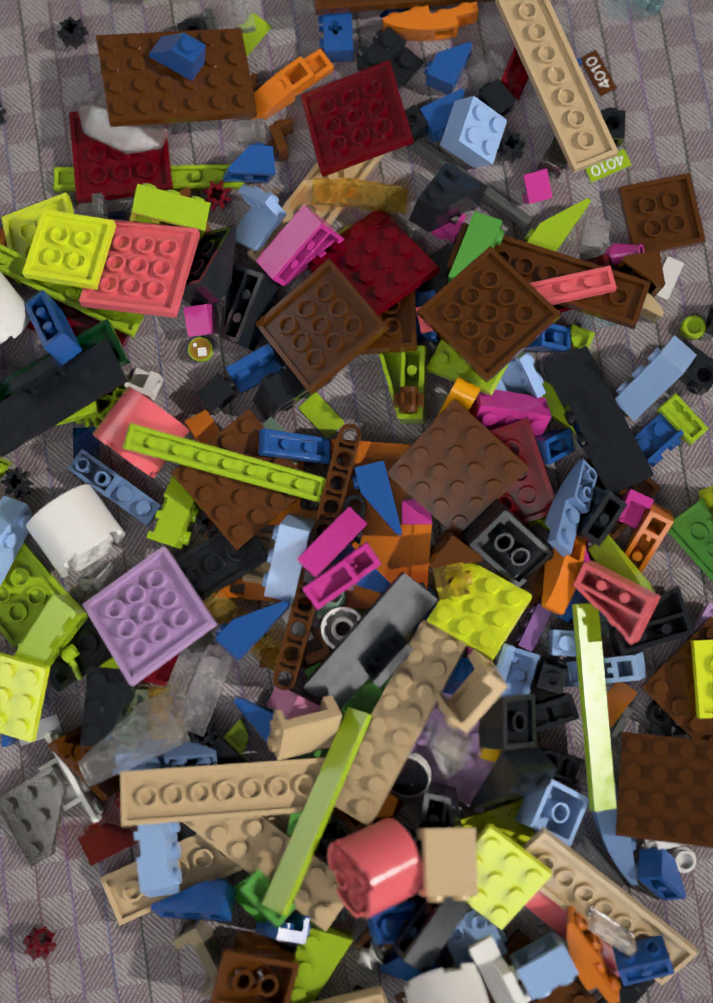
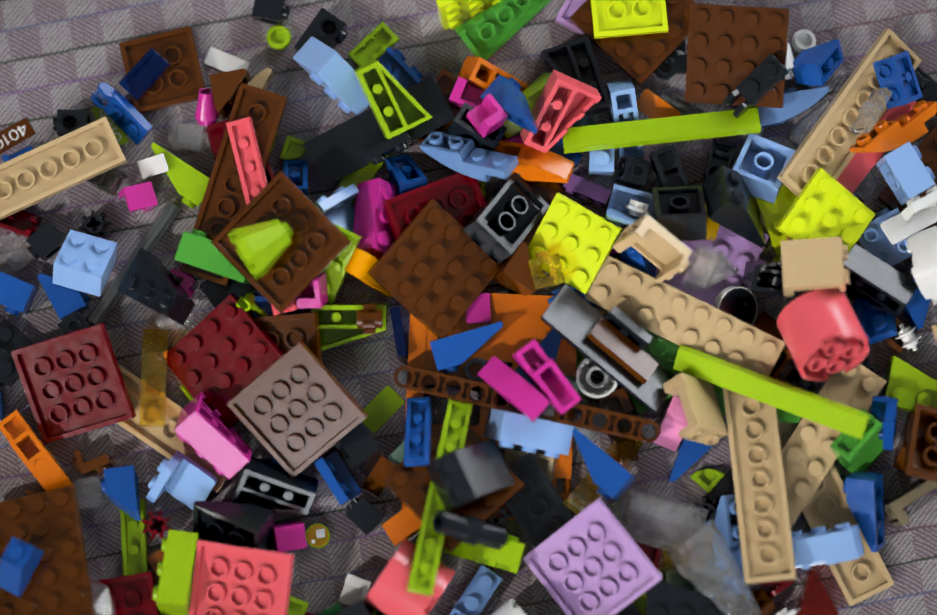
camera: 90 degrees left, 0 degrees up
none -> blue hinge [91,82,153,145]
none -> clear blue tile [119,48,170,101]
none -> white sticker [137,153,169,179]
none -> lime cone [228,219,293,280]
none -> lime hand [237,293,268,316]
none -> dark pink panel [296,273,329,308]
none -> lime wedge [353,60,433,139]
none -> reddish brown sticker [361,456,397,496]
none -> clear blue tile [390,306,408,358]
none -> black slope [426,439,514,512]
none -> black piece [432,510,508,550]
none -> dark pink panel [466,93,508,138]
none -> blue slope [480,75,538,134]
none -> tile [586,317,659,384]
none -> white plate [625,199,650,218]
none -> black hinge [723,53,789,118]

